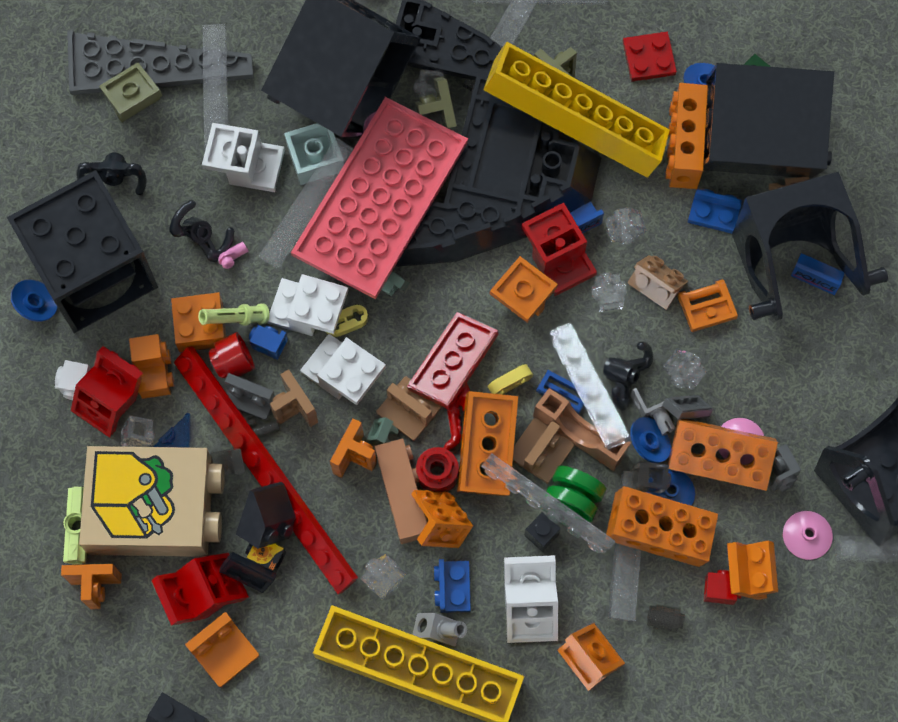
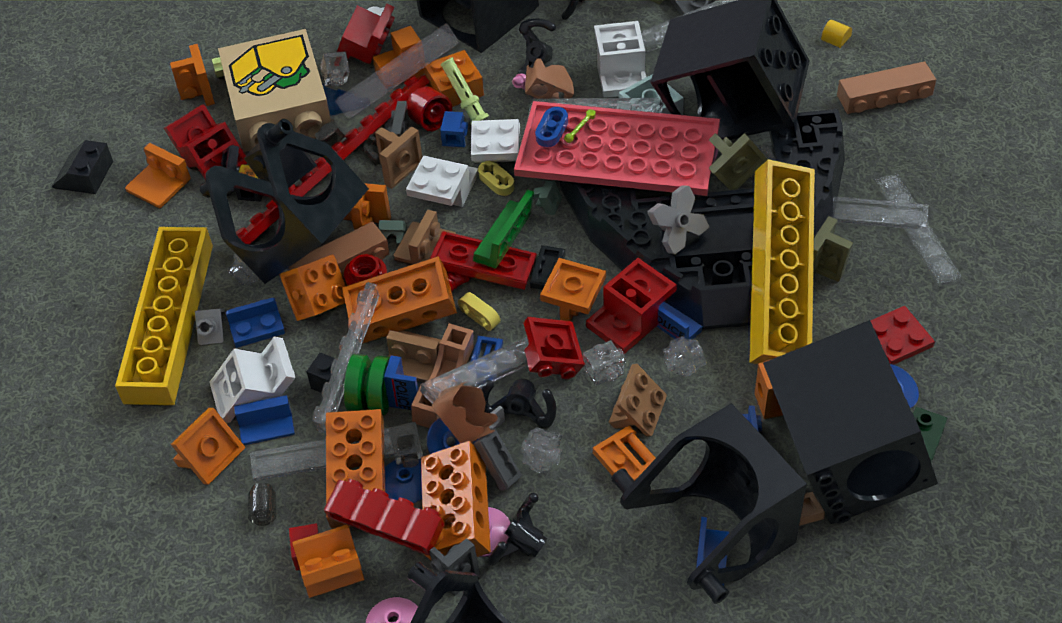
camera: 75 degrees right, 20 degrees down
none -> black piece [200,119,369,284]
none -> blue panel [234,395,295,445]
none -> red brick [324,479,445,556]
none -> clear plate [335,23,459,120]
none -> blue panel [384,356,418,410]
none -> nougat piece [431,382,498,444]
none -> green fence [473,190,534,269]
none -> black piece [487,493,547,566]
none -> red plate [523,317,585,379]
none -> nougat piece [525,59,574,104]
none -> black plate [530,245,566,290]
none -> blue plate [535,107,568,147]
none -> lime hinge [564,109,596,143]
none -> light grey plant [648,185,709,254]

